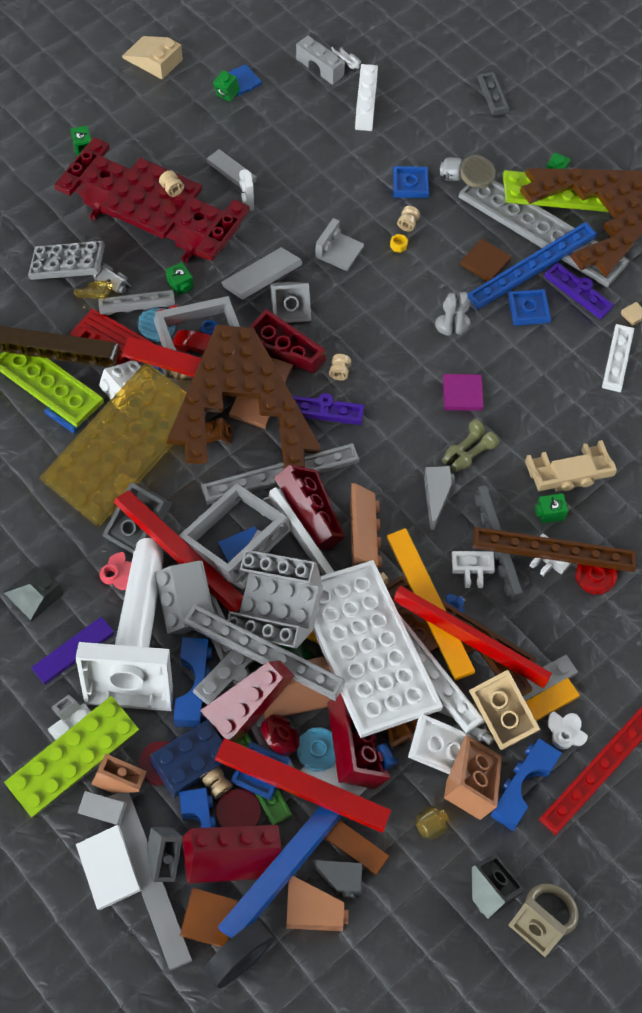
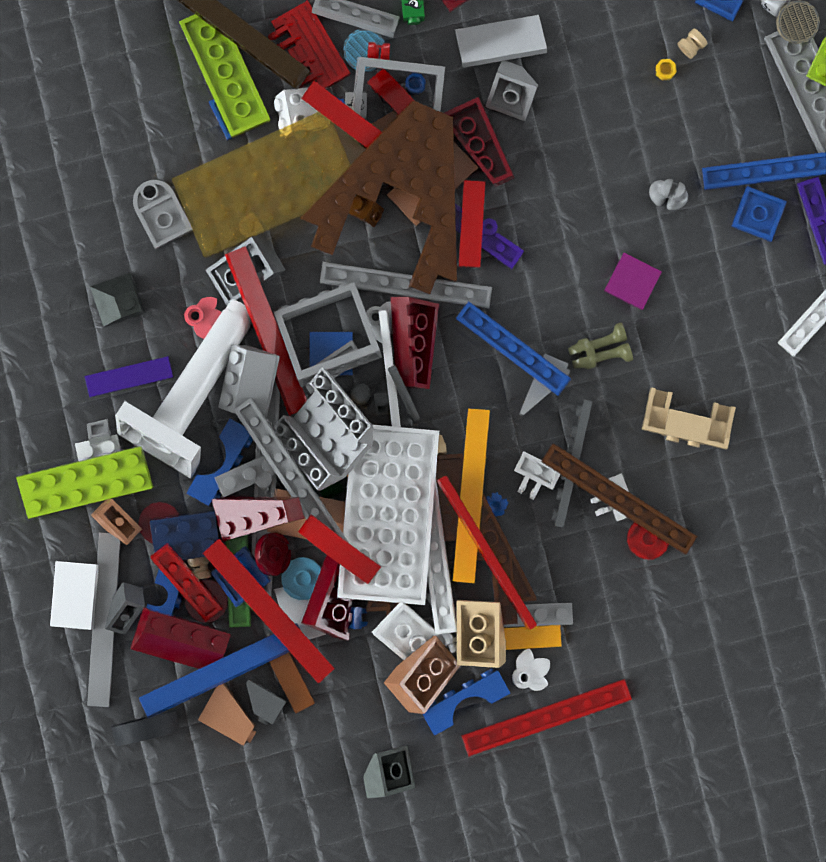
camera: 25 degrees right, 25 degrees up
light grey tile [78,791,127,826] -> none
dark orange tile [179,888,238,947] -> none
light grey bracket [315,218,364,271] -> none
tan wheel [329,354,351,381] -> none
nougat slope [350,483,382,569] -> none
clear yellow head [415,806,450,840] -> none
reddish brown tile [460,239,512,282] -> none
dark tan tile [508,884,579,957] -> none
green brick [535,493,568,524] -> none
none -> light grey tile [133,180,193,249]
none -> red tile [150,543,223,622]
none -> red slope [298,514,381,584]
none -> dark grey bar [388,366,420,421]
none -> blue tile [456,301,571,396]
none -> red tile [459,180,485,268]

